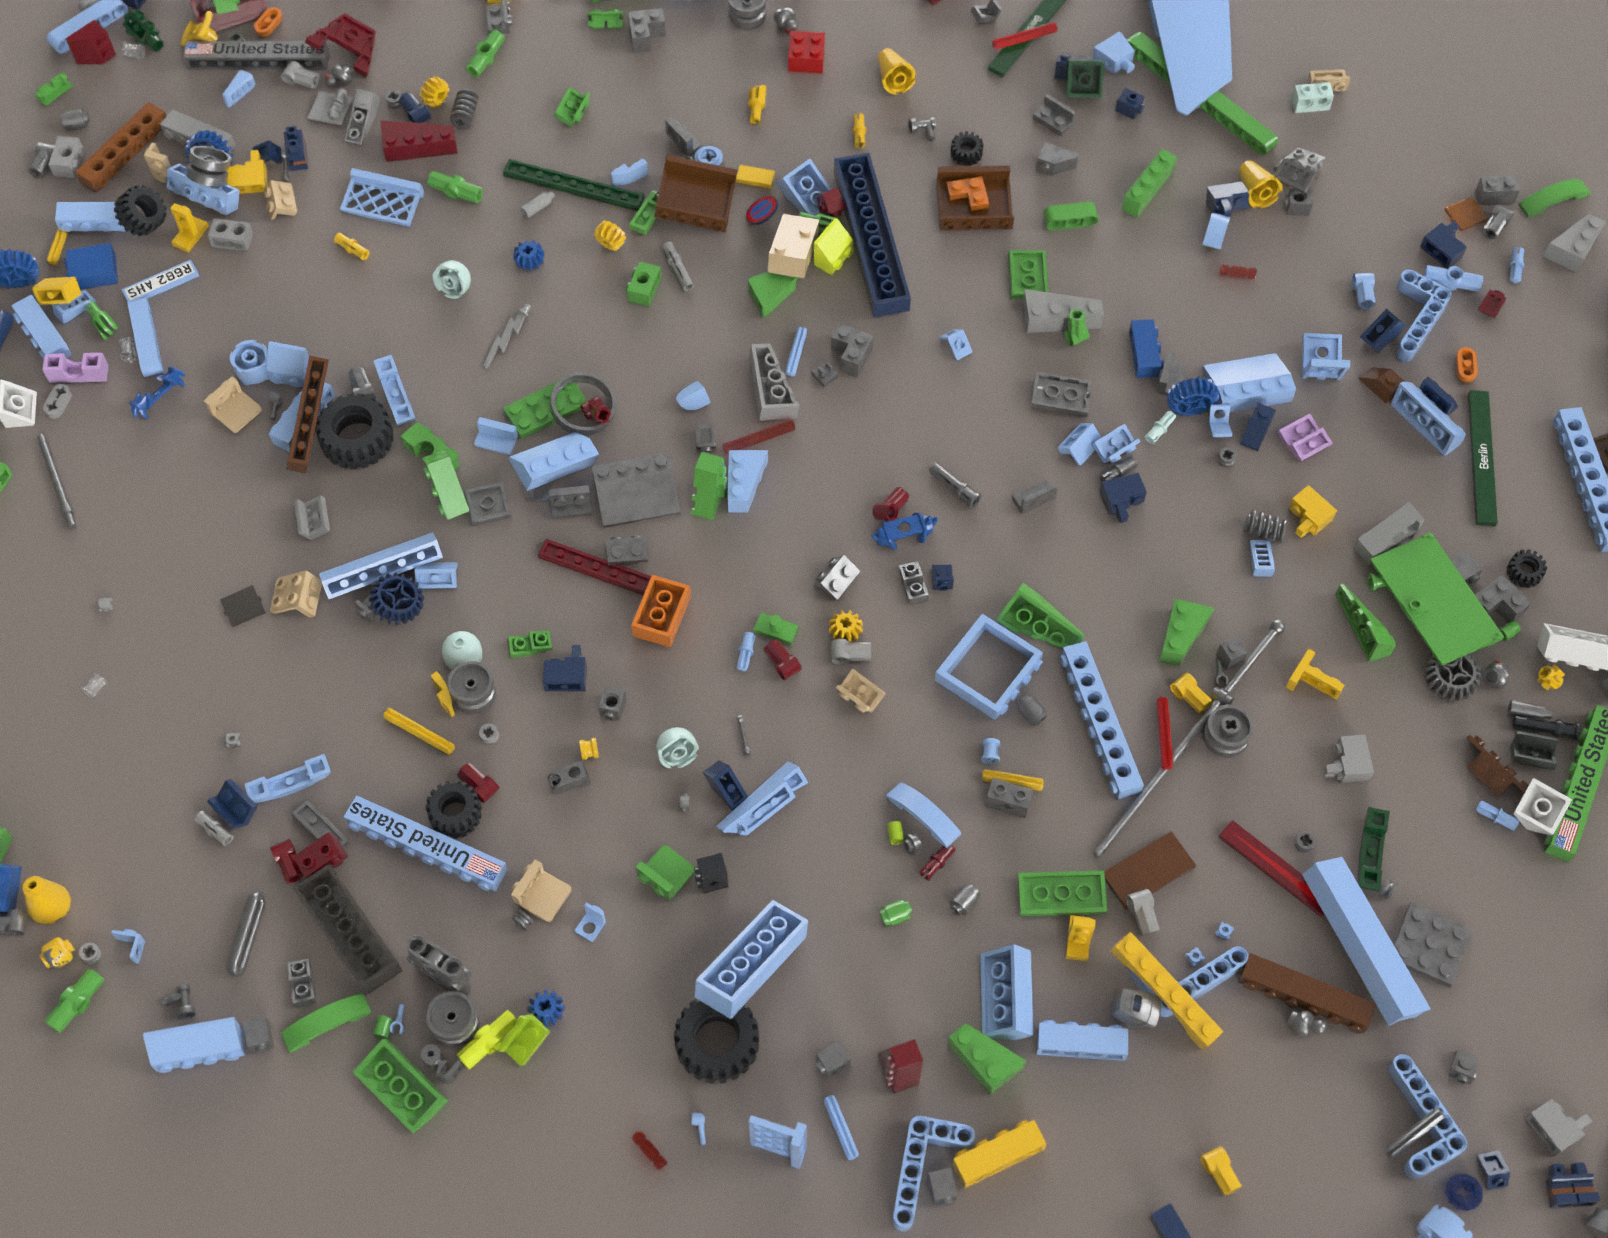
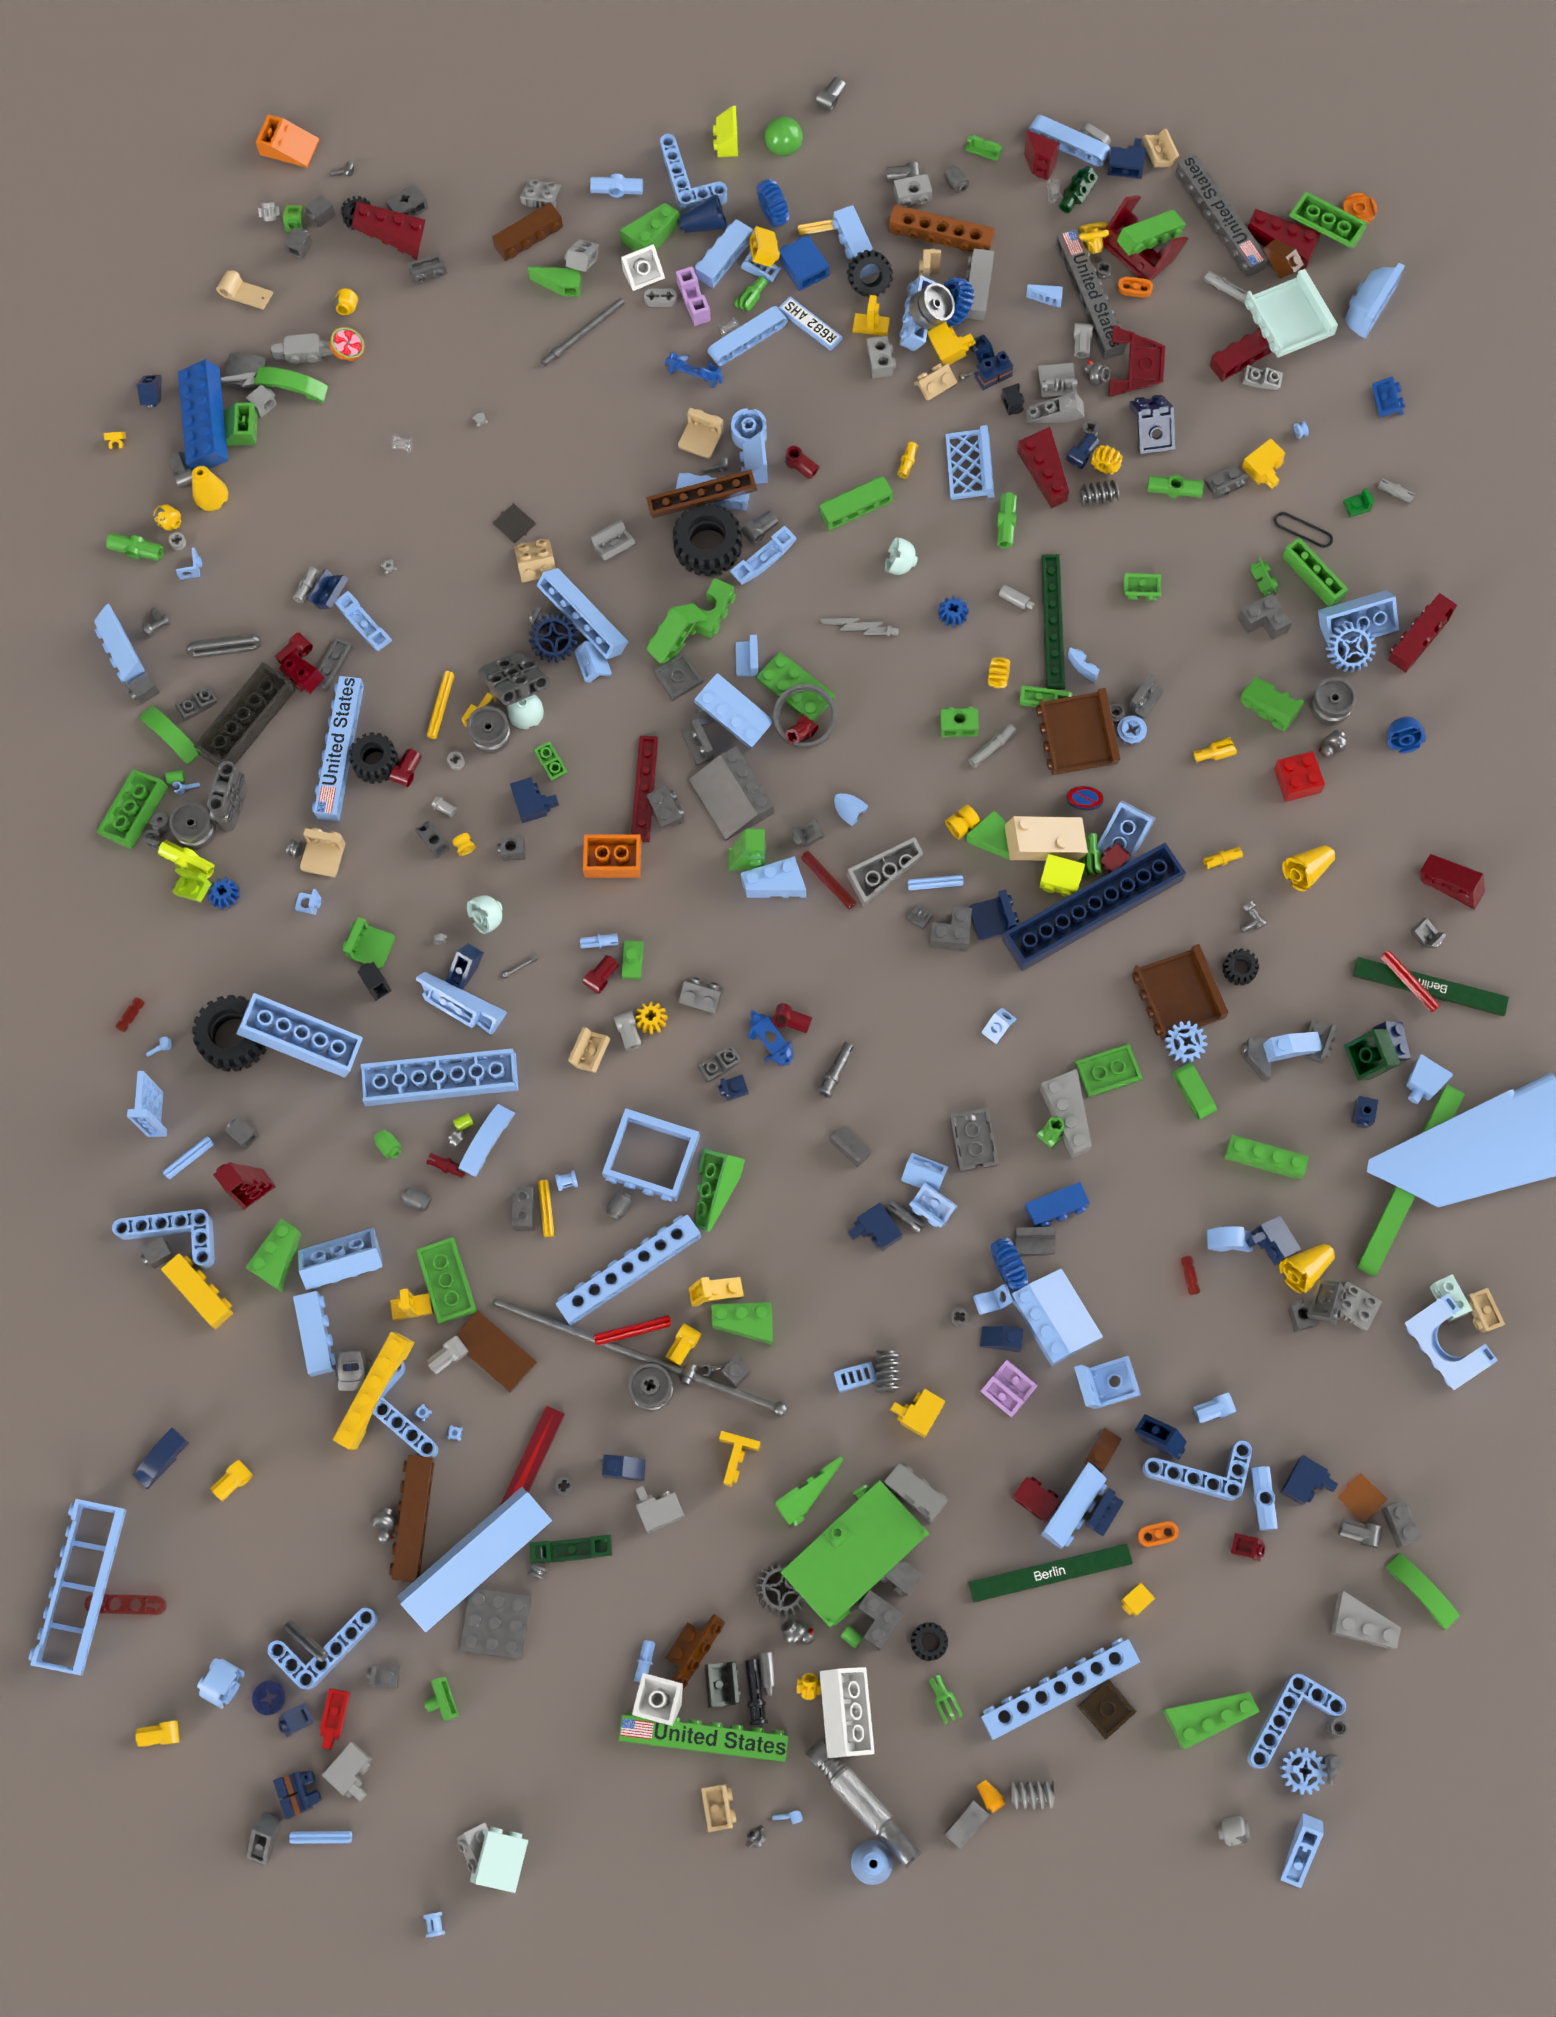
camera: 75 degrees right, 10 degrees up
yellow tile [736,165,775,189] -> none
orange plate [947,177,989,211] -> none
light aqua axle [1145,411,1176,444] -> none
light blue axle [1509,247,1525,283] -> none
none -> red hinge [319,1688,351,1750]
none -> light blue tile [361,1048,519,1106]
none -> bright green tile [425,1677,459,1721]
none -> light grey pin [432,797,457,817]
none -> flat silver connector [478,651,550,705]
none -> dark blue slope [602,1455,646,1480]
none -> yellow bracket [689,1277,744,1307]
none -> dark red piece [785,446,819,480]
none -> bright green brick [819,476,893,531]
none -> bright green arm [928,1675,964,1725]
none -> yellow wheel [945,804,981,839]
none -> dark blue bracket [969,889,1019,940]
none -> black brick [1001,383,1025,415]
none -> dark red brick [1012,1477,1060,1523]
none -> yellow brick [1121,1583,1155,1616]
none -> bracket [1129,395,1175,454]
none -> light blue gear [1164,1021,1208,1063]
none -> bright green wedge [1240,677,1304,732]
none -> light blue slope [1263,1032,1323,1062]
none -> light blue arch [1405,1294,1498,1390]

